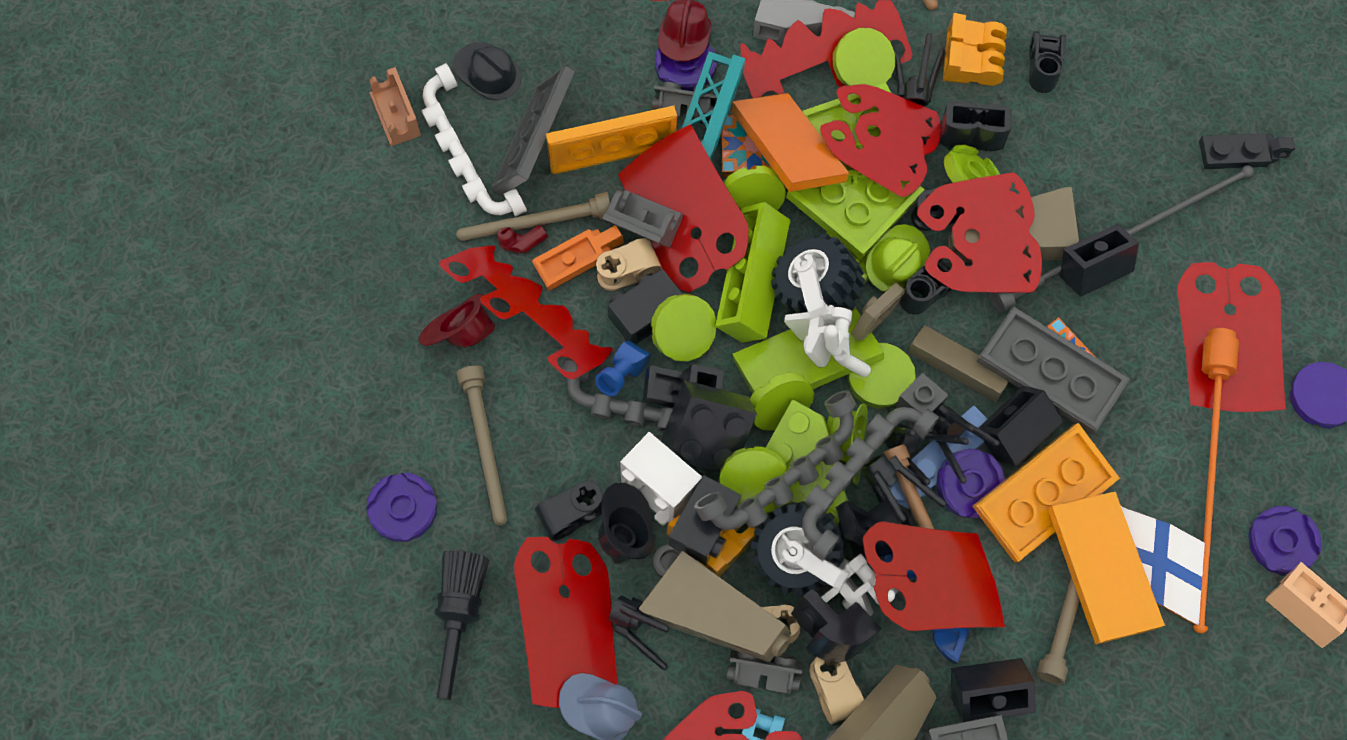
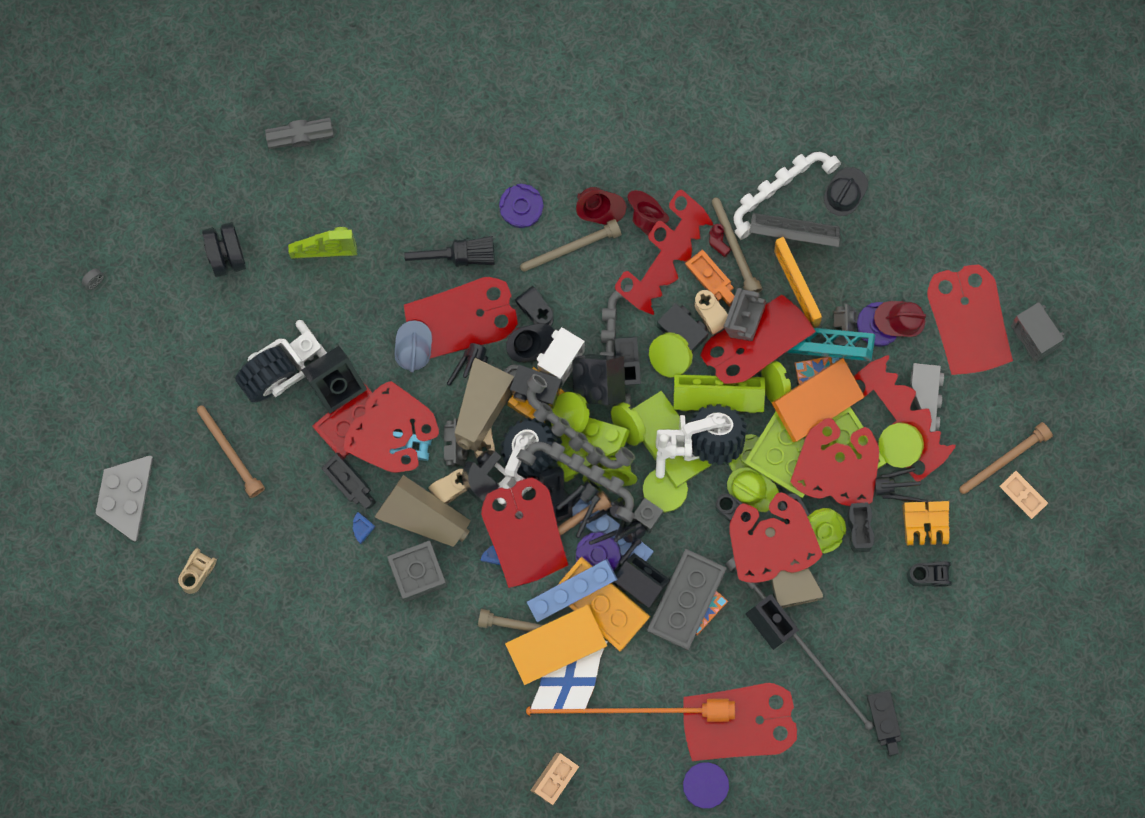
camera: 85 degrees right, 10 degrees up
nougat hinge [369,67,421,146] -> none
blue leg [595,340,651,396] -> none
dark tan plate [851,283,905,341] -> none
dark tan slope [908,325,1009,403] -> none
black brick [951,658,1036,722] -> none
dark purple tile [1248,506,1322,575] -> none
none -> medium blue plate [527,559,618,622]
none -> dark red piece [576,187,627,225]

